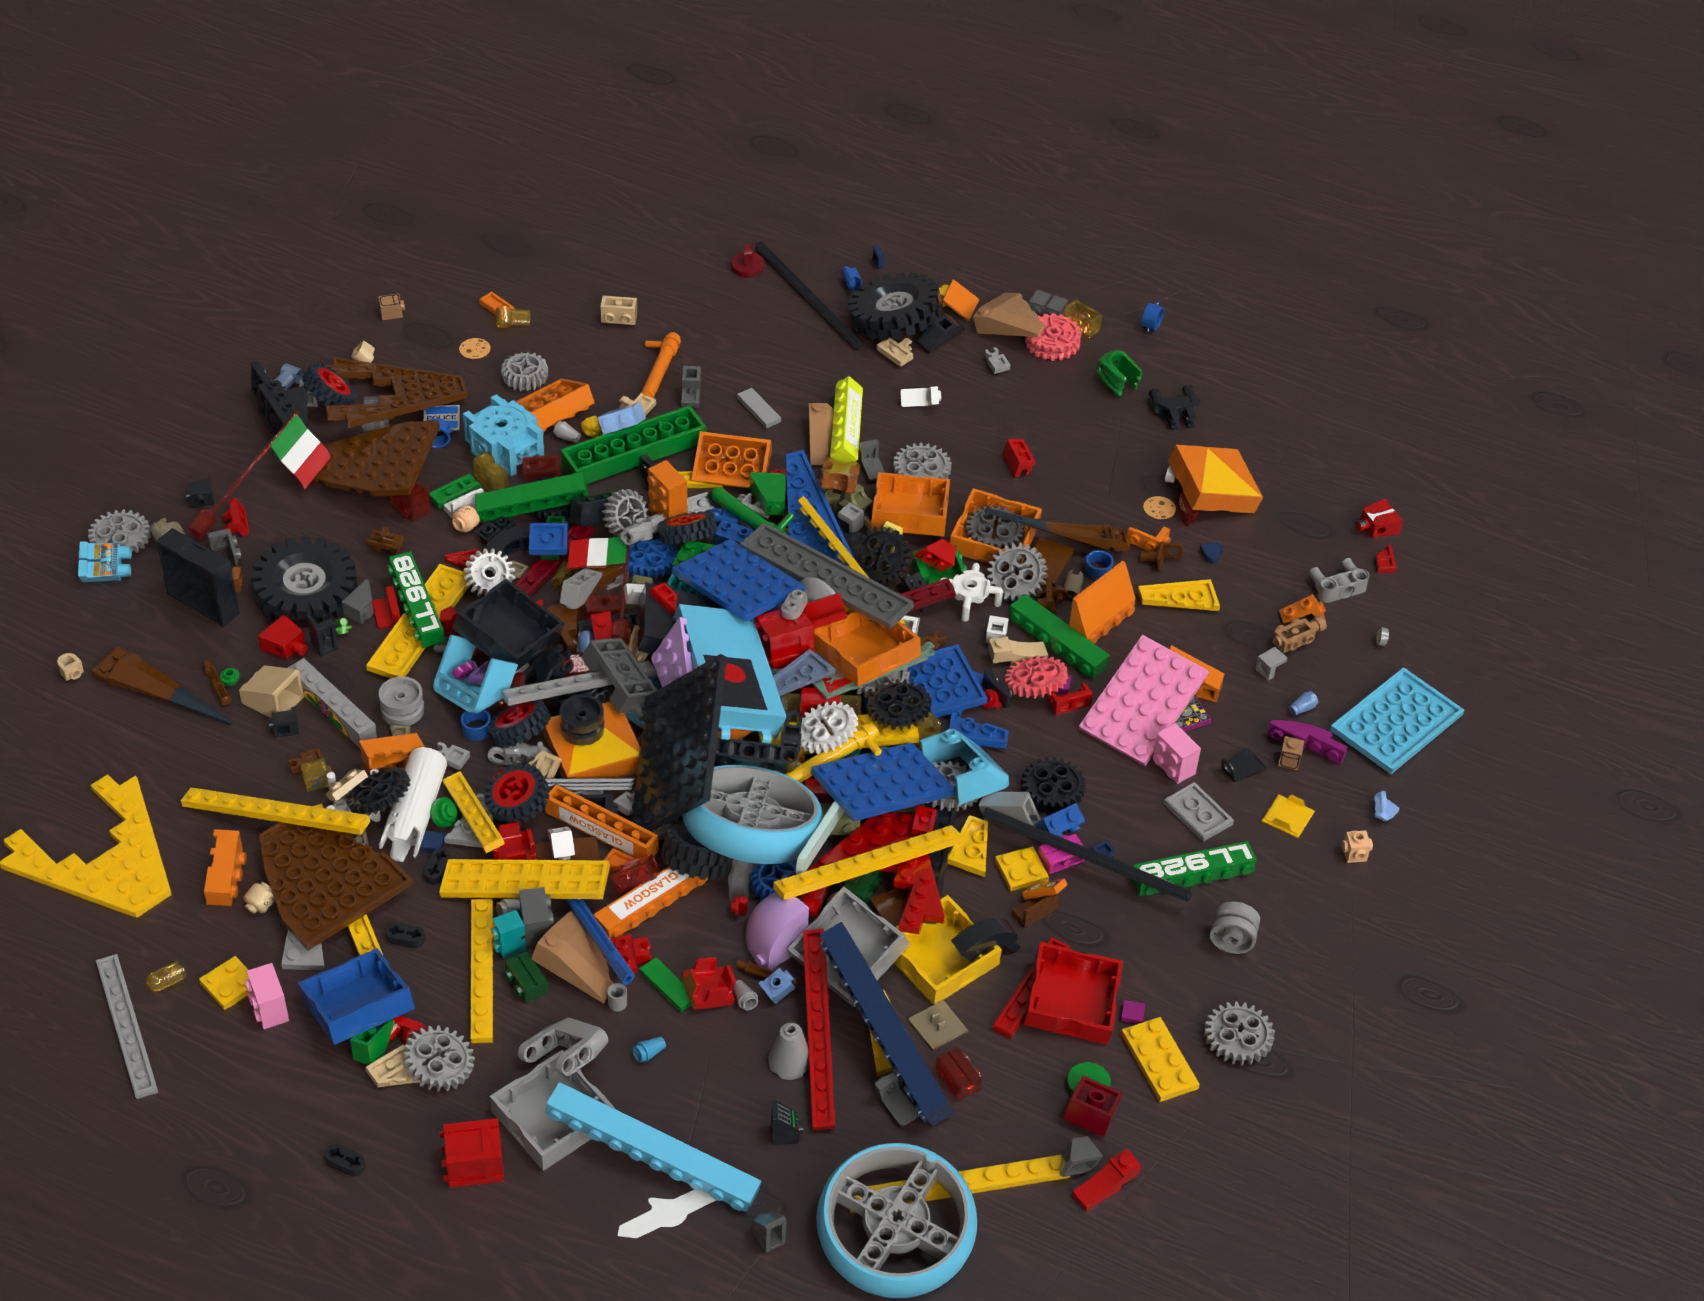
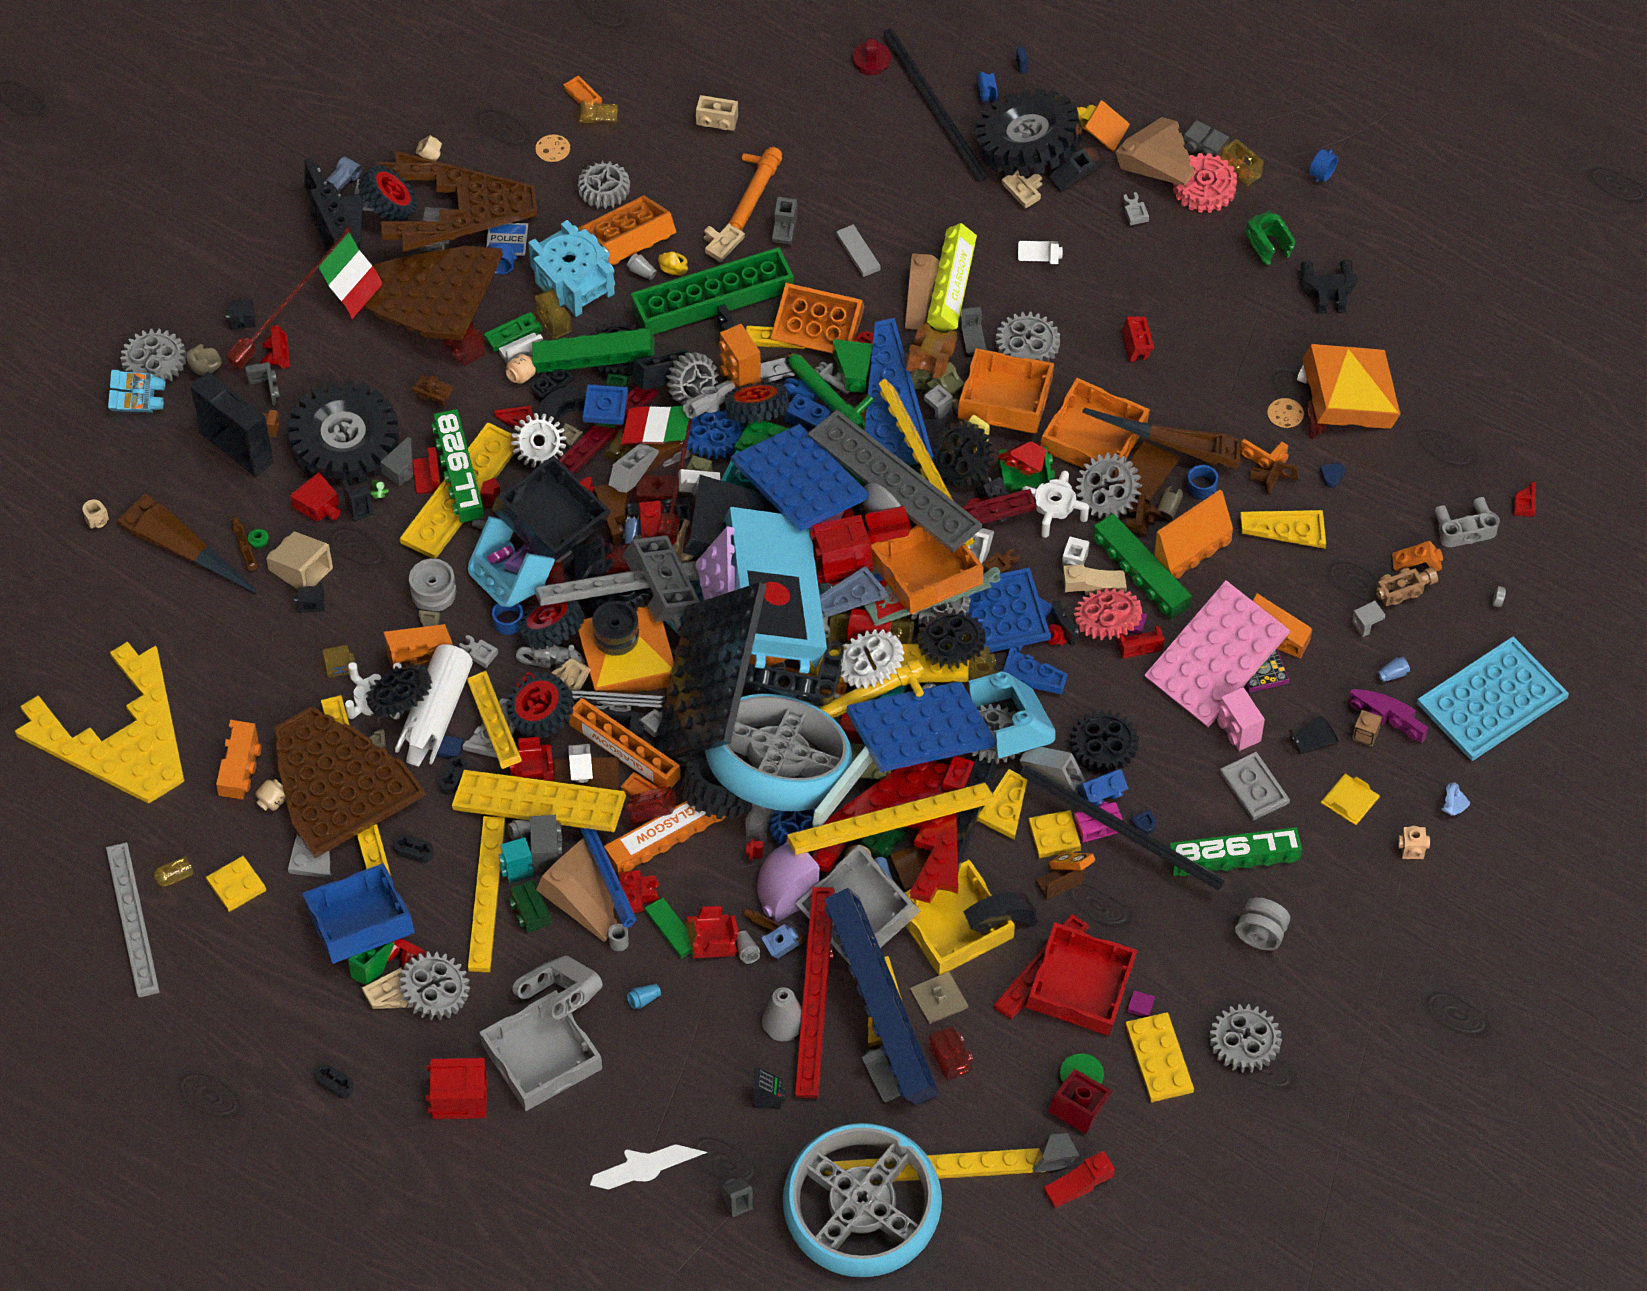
camera: 10 degrees right, 10 degrees up
yellow plate [180,787,371,835] -> none
bright pink brick [245,963,289,1029] -> none
light grey brick [288,658,377,748] -> none
reddish brown plate [288,747,326,774] -> none
tan wing [326,769,368,801] -> none
medium nougat brick [378,294,405,320] -> none
green plate [430,797,458,828] -> none
clear red brick [522,455,562,479] -> none
medium azure brick [545,1082,761,1212] -> none
light blue brick [598,402,646,434] -> none
red tile [649,582,677,616] -> none
light grey plate [781,590,807,620] -> none
dark grey gear [965,505,1025,549] -> none
red torso [1355,499,1403,538] -> none

